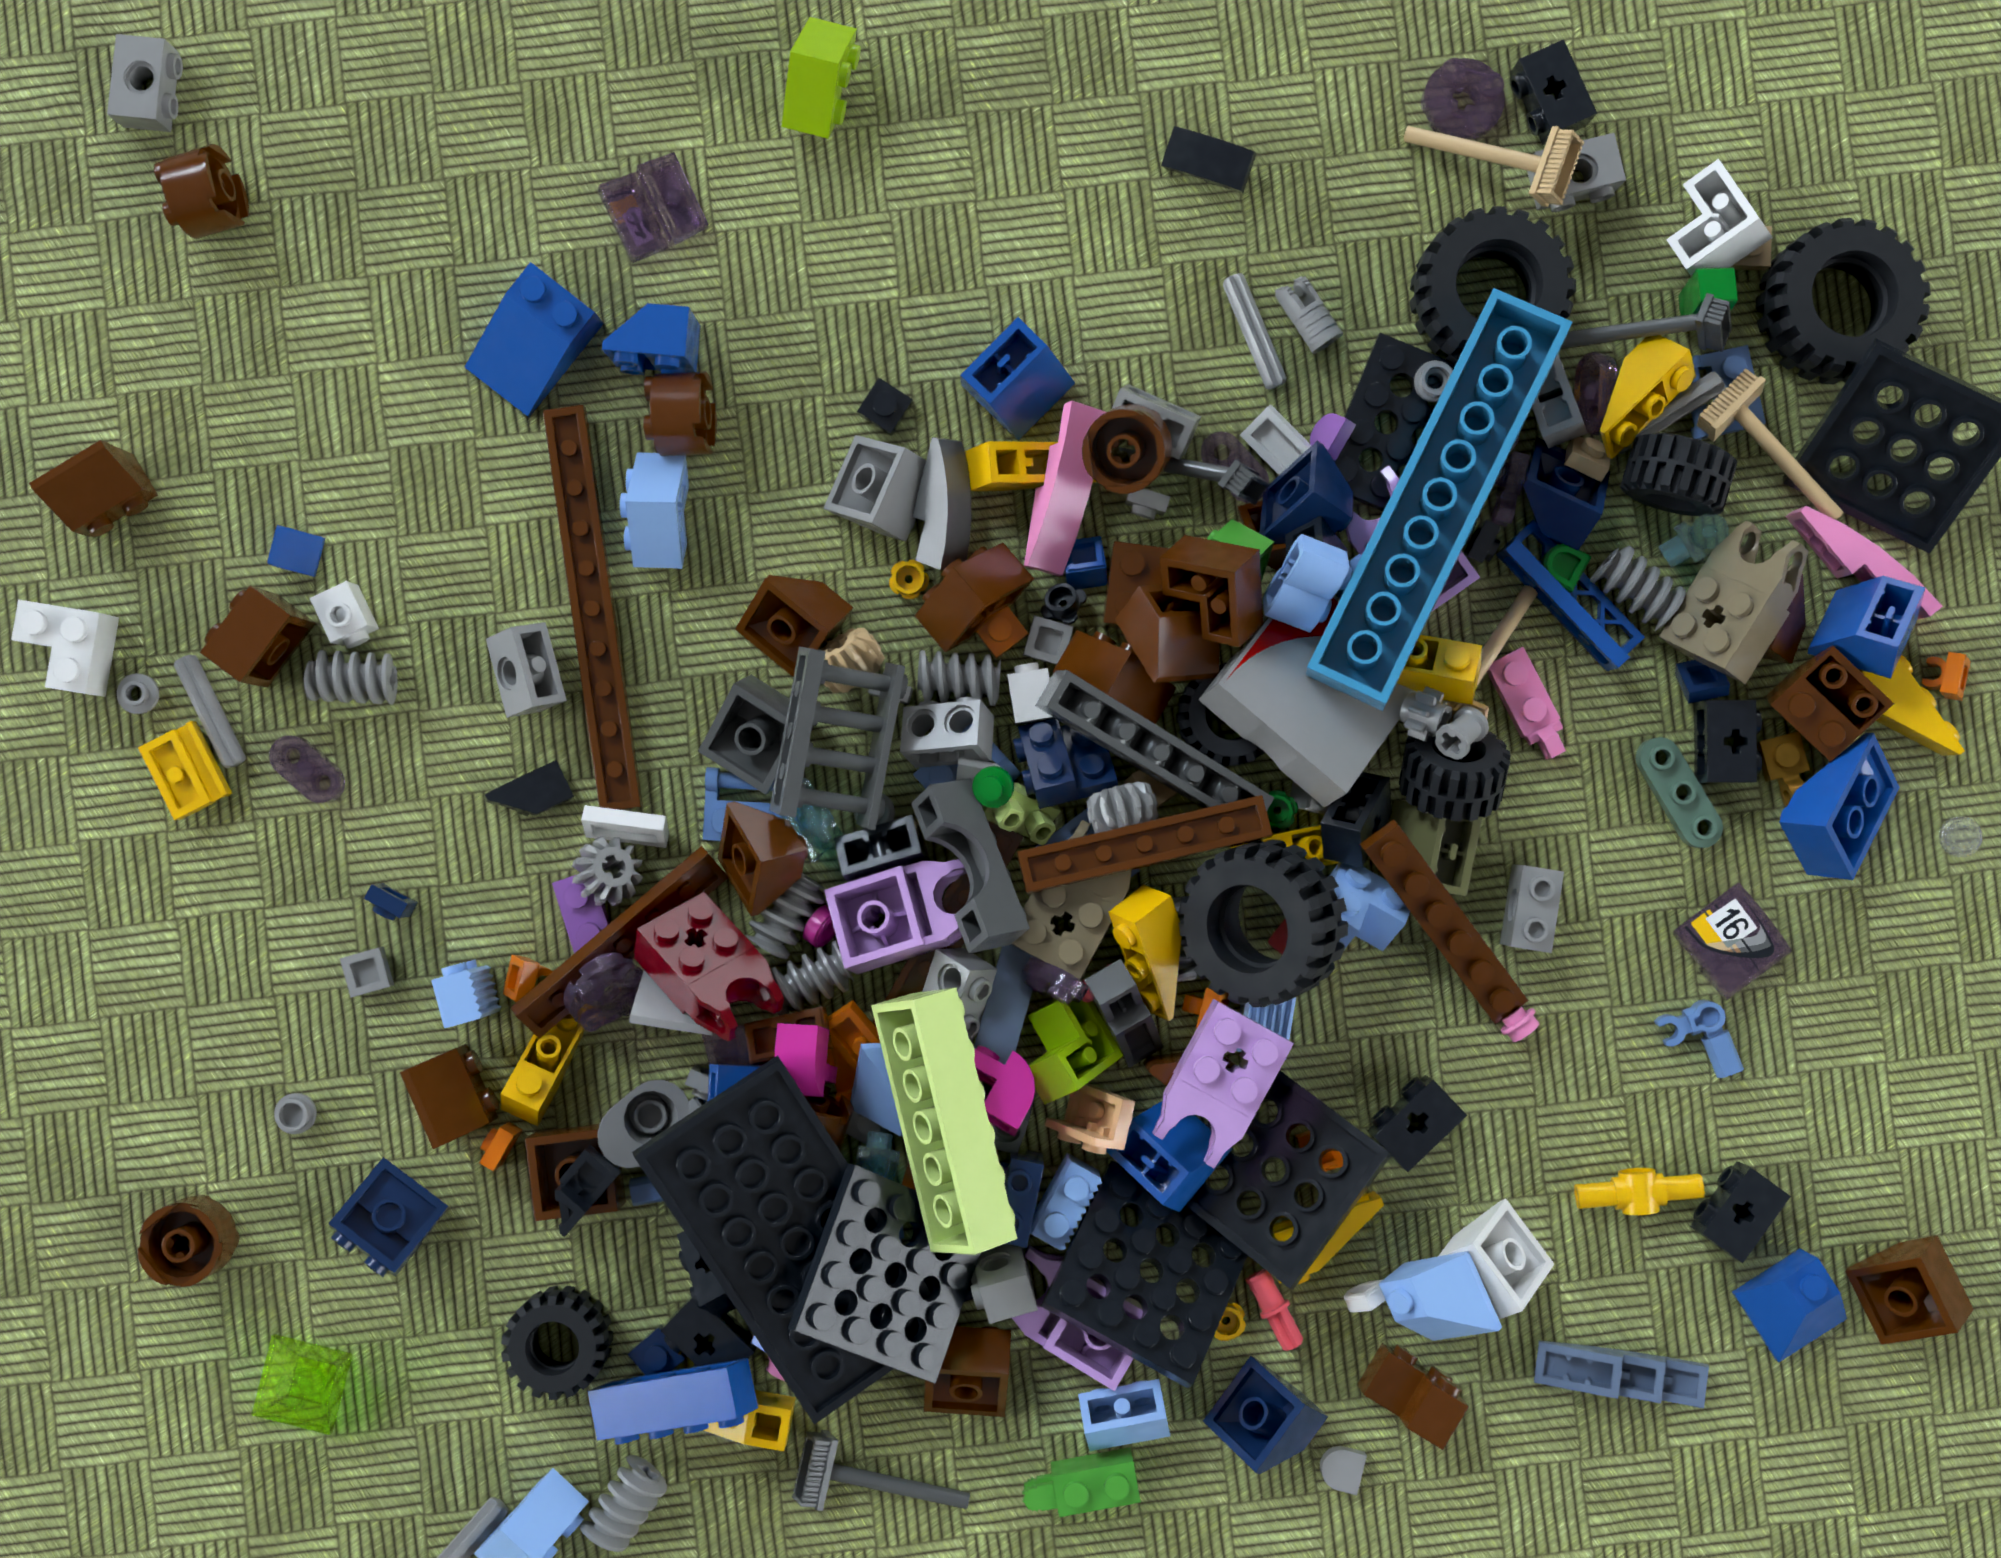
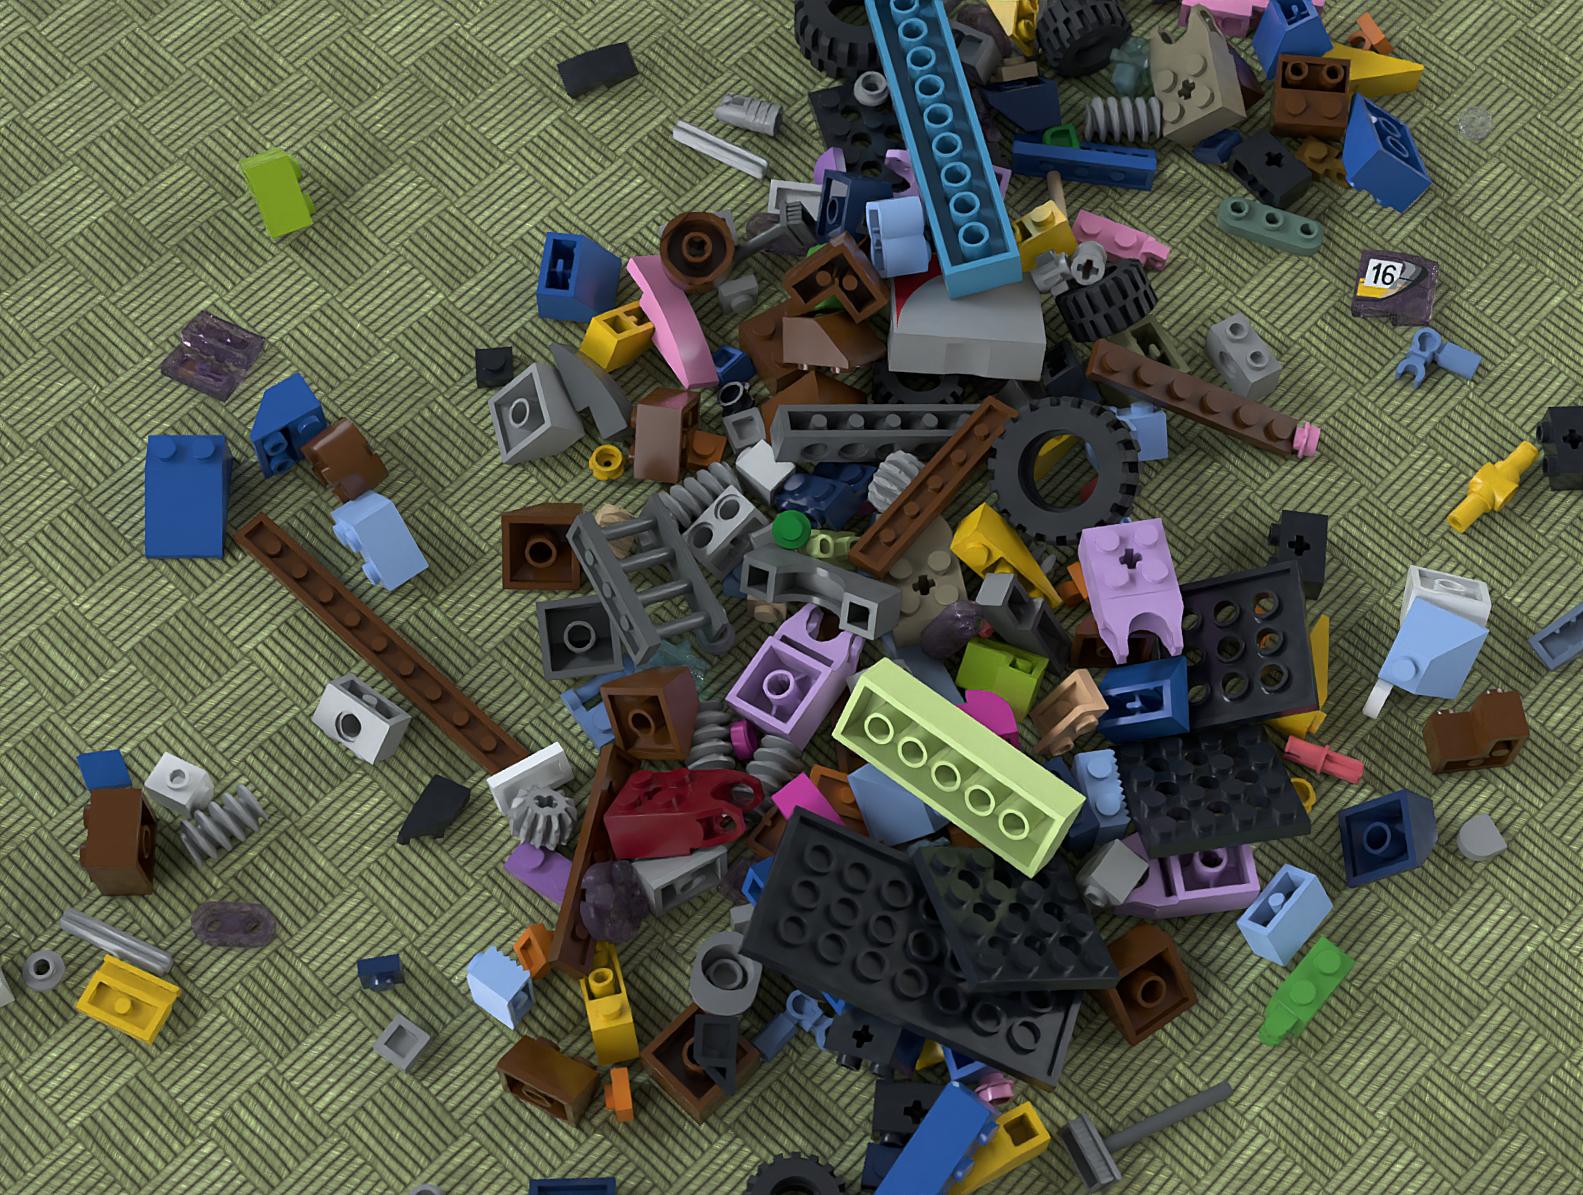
camera: 40 degrees left, 25 degrees down
black brick [834,815,930,882] -> none

